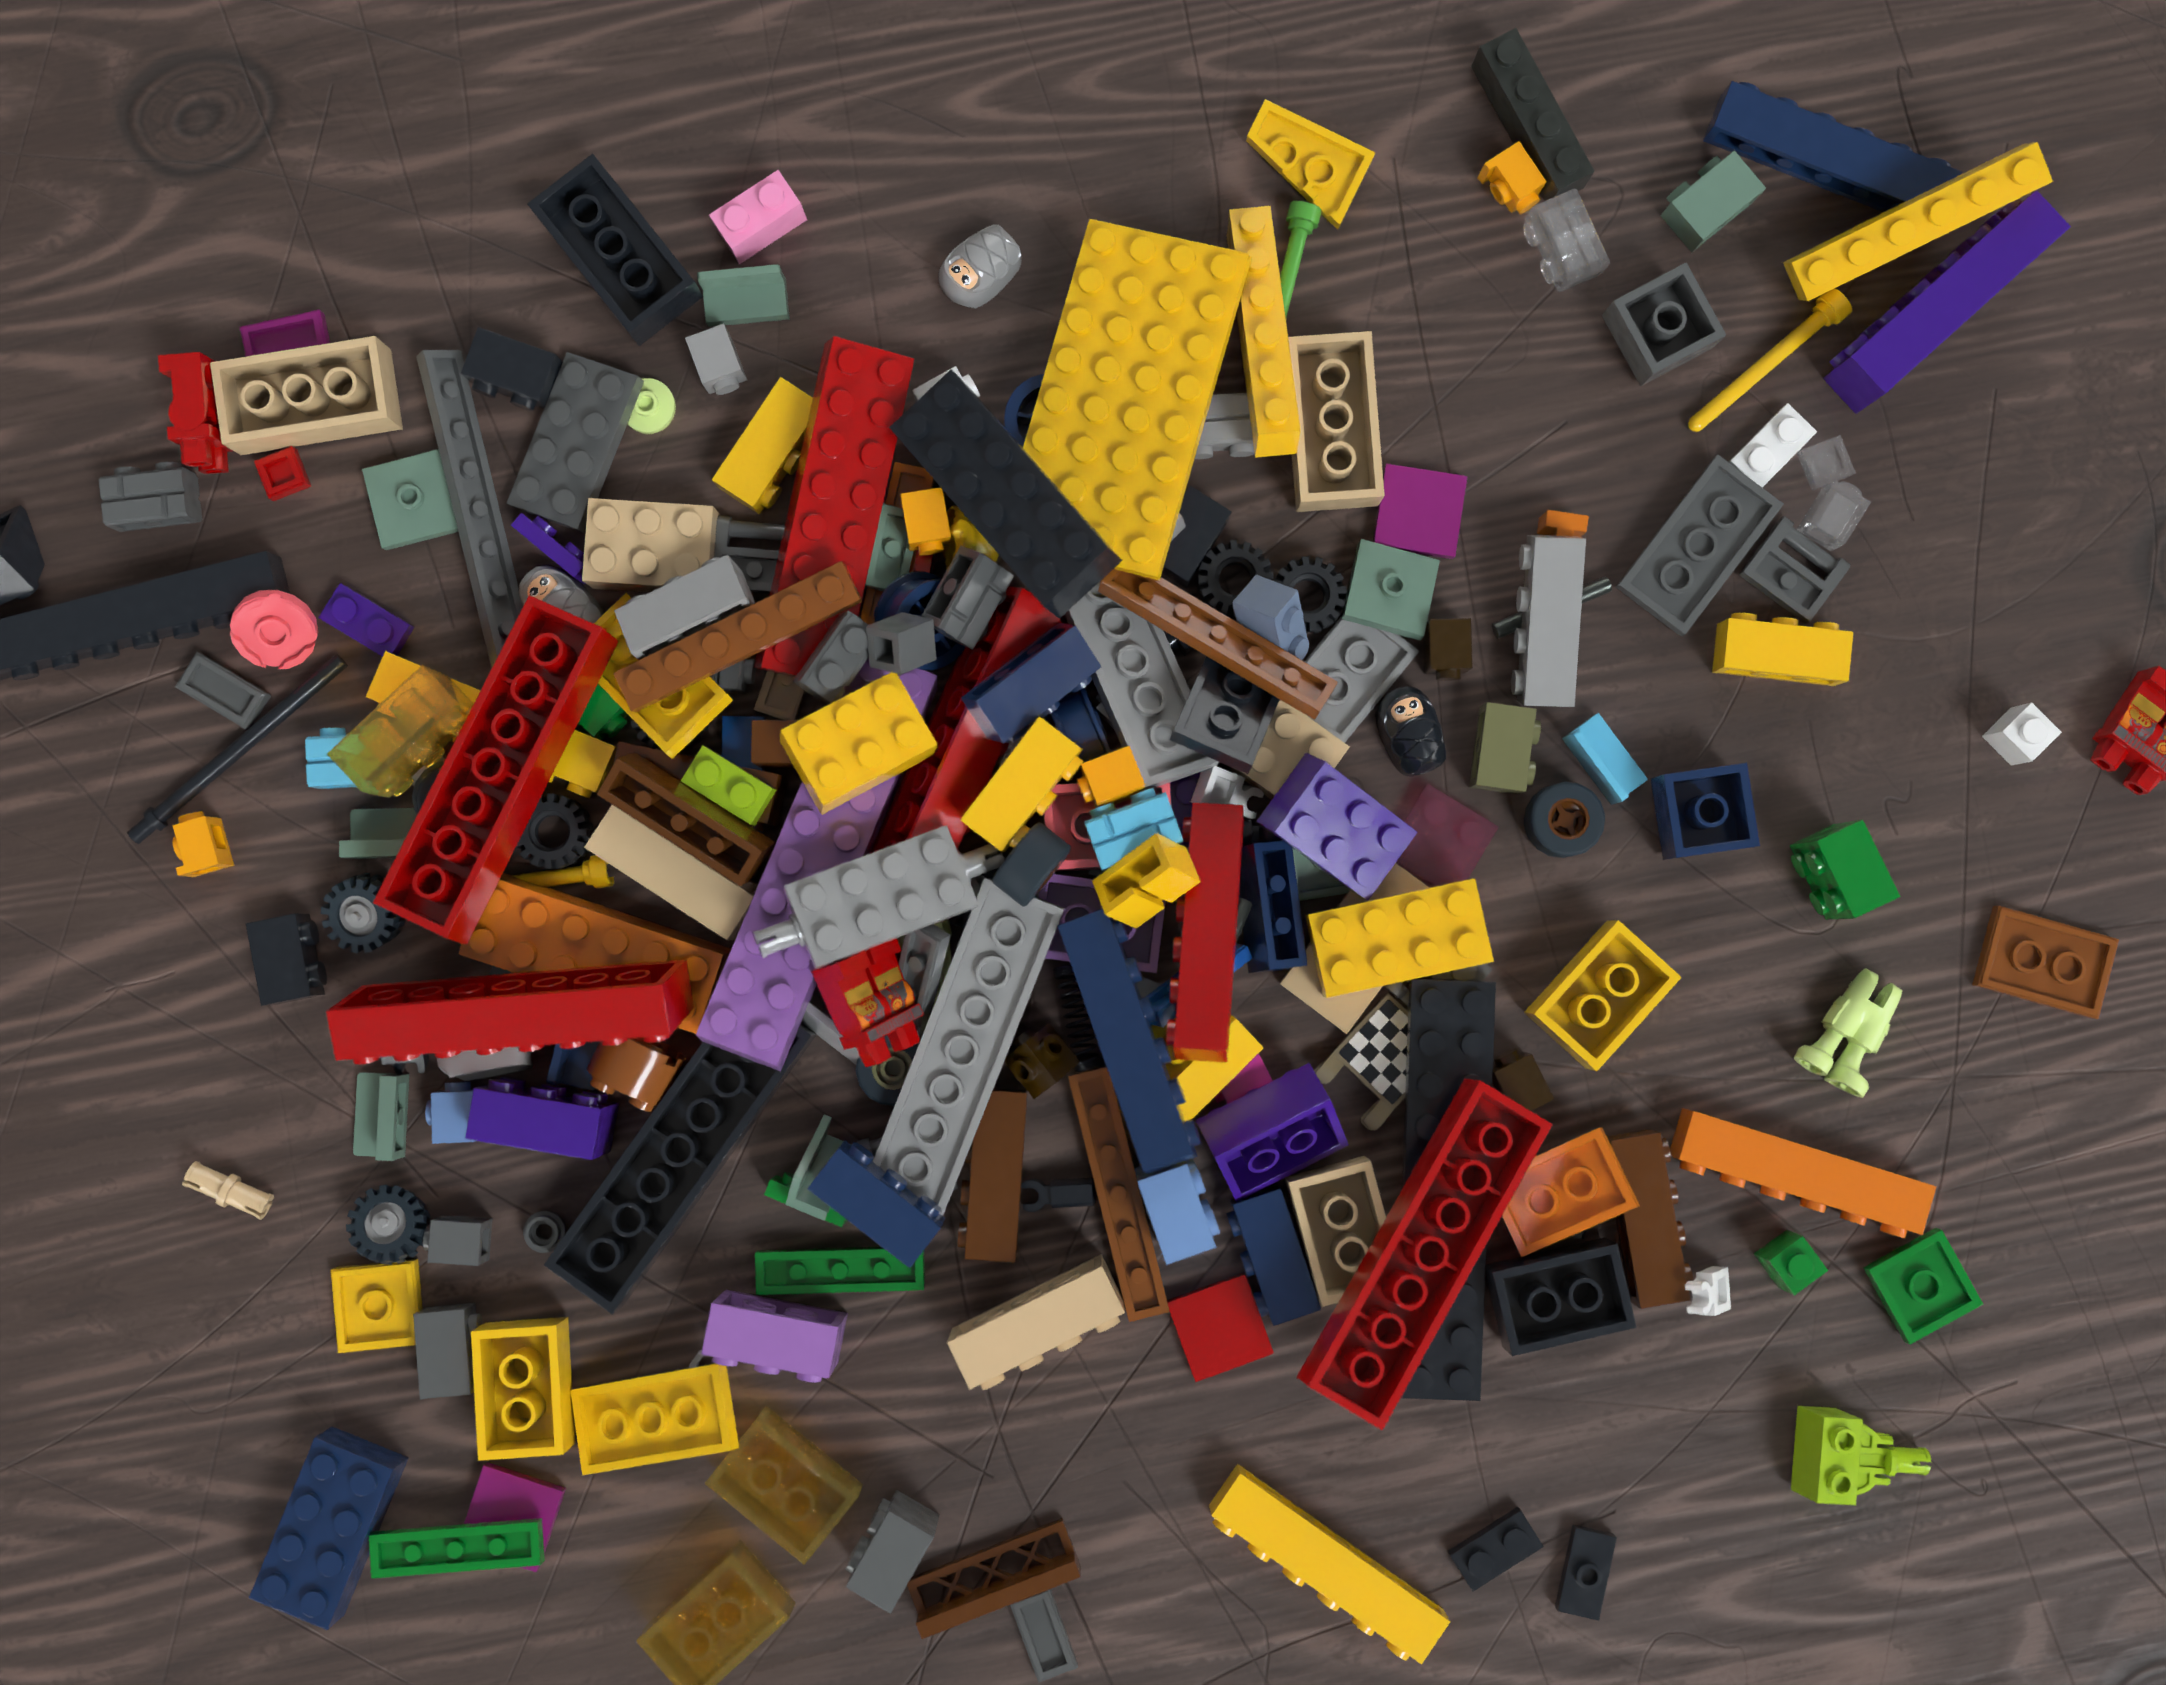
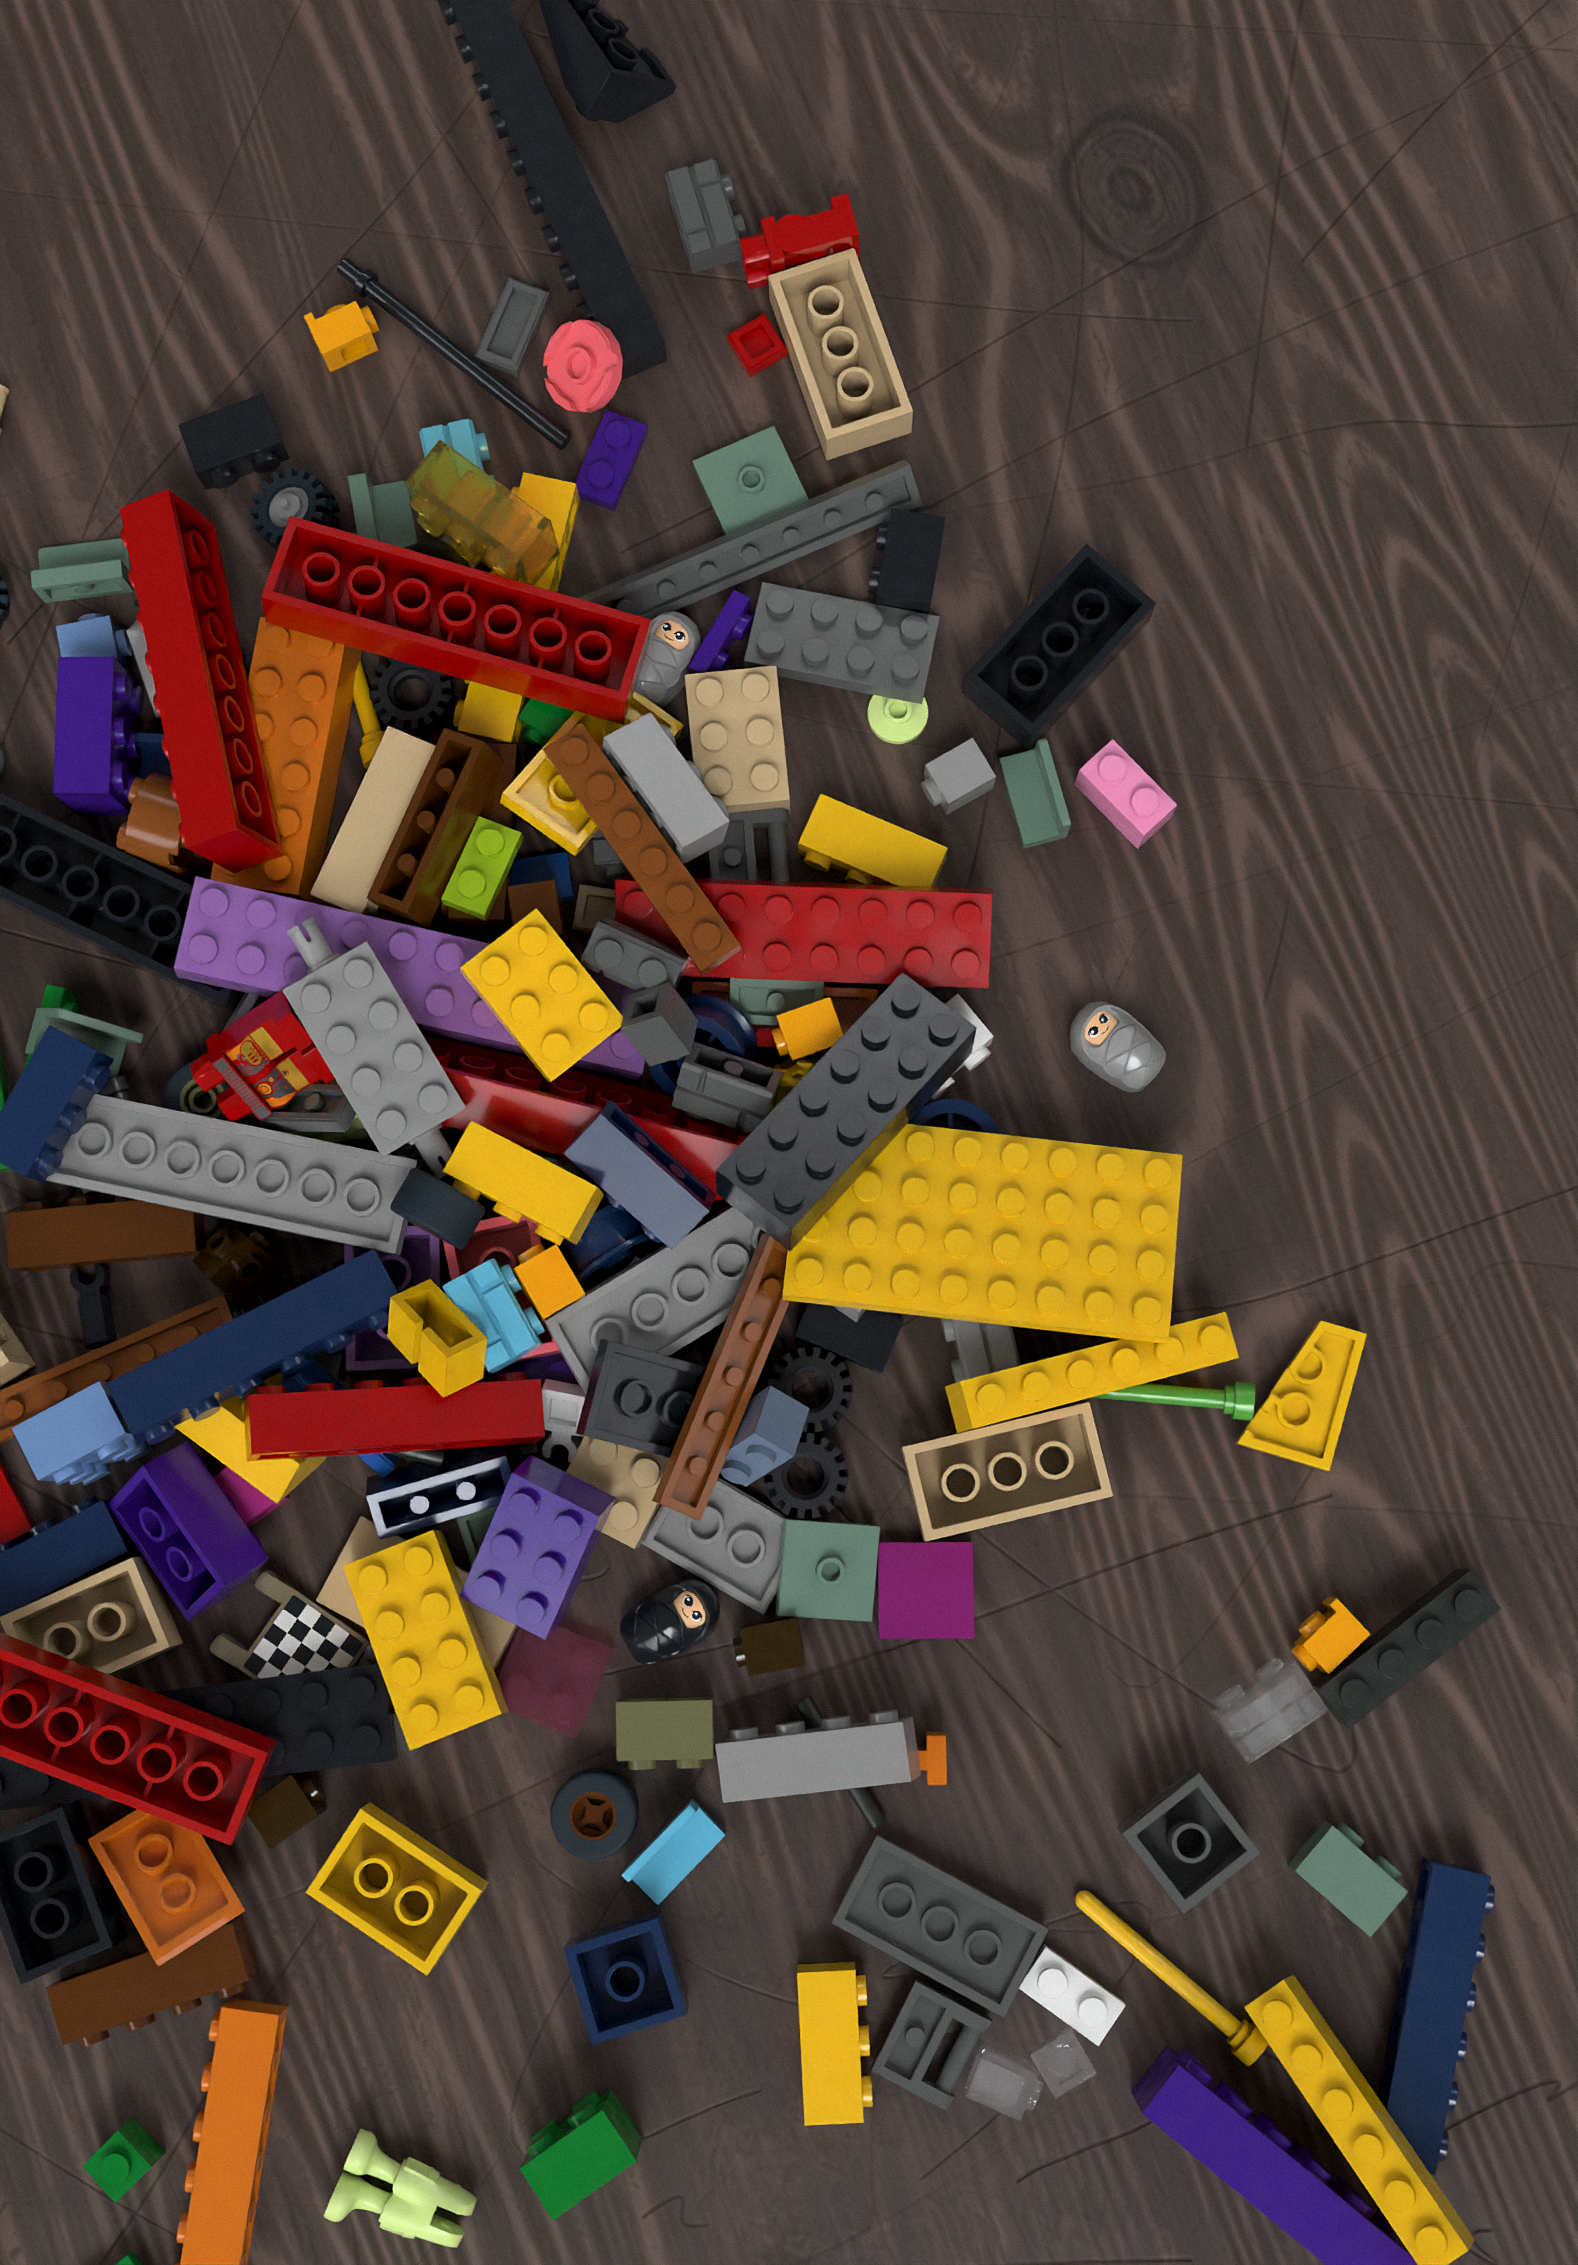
camera: 85 degrees right, 5 degrees down
magenta tile [239,310,330,357] -> none
white plate [1685,1266,1731,1316] -> none

